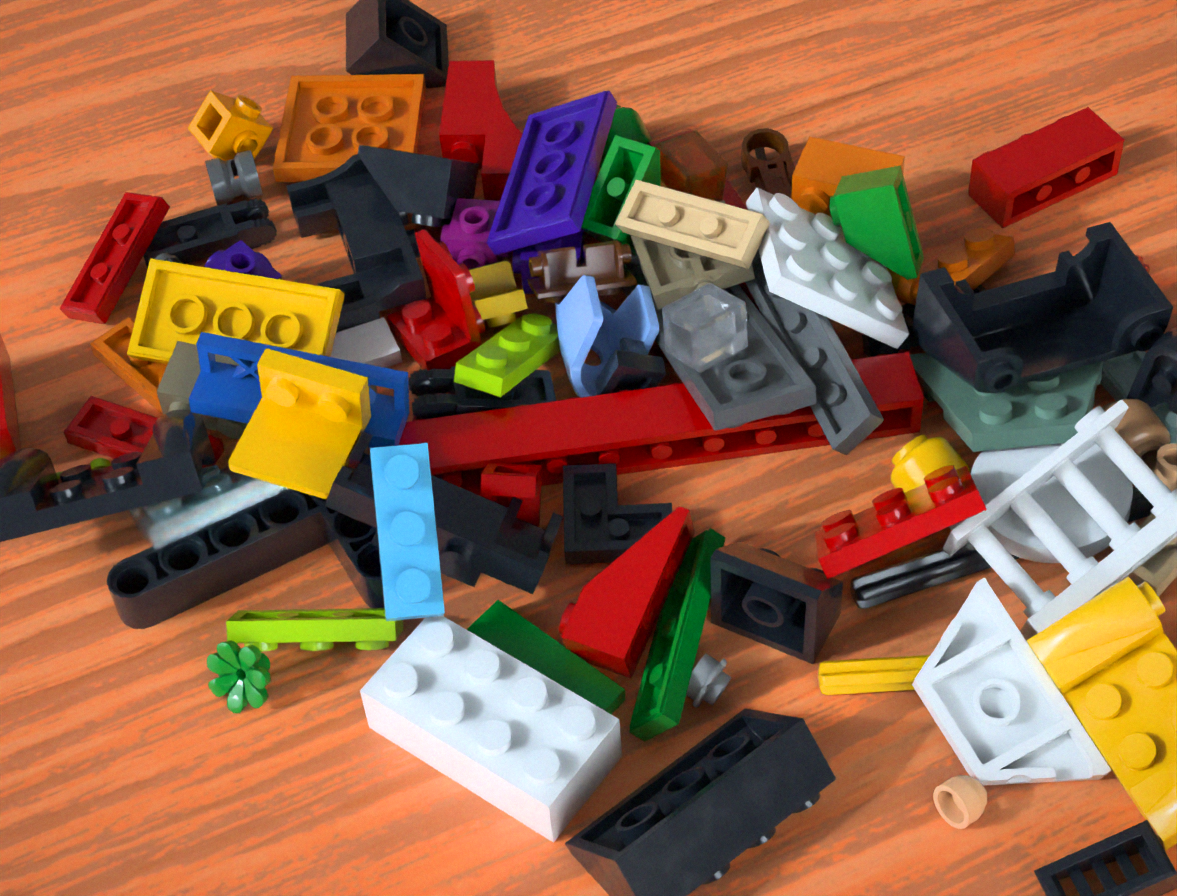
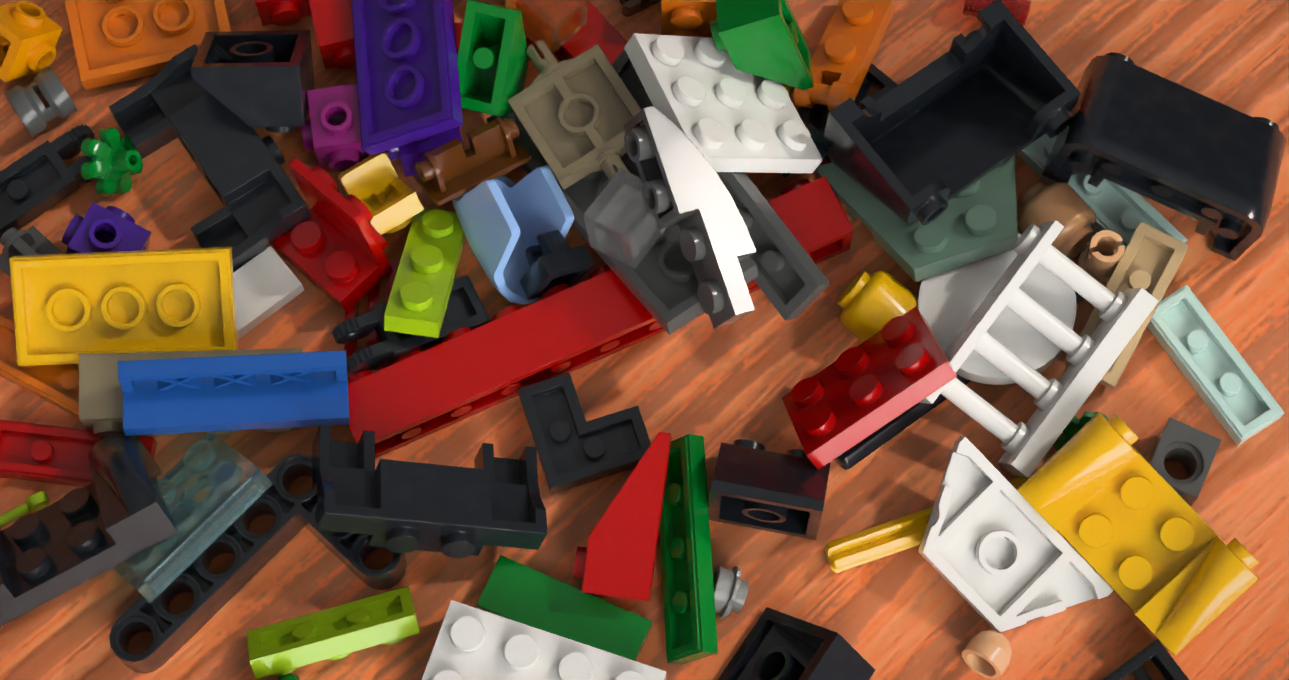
camera: 20 degrees left, 20 degrees up
yellow bracket [228,348,371,499] -> none
medium azure plate [370,443,445,621] -> none
red panel [480,462,542,527] -> none
tan plate [615,180,770,269] -> none
none -> green plant [81,127,143,197]
none -> slope [624,106,756,329]

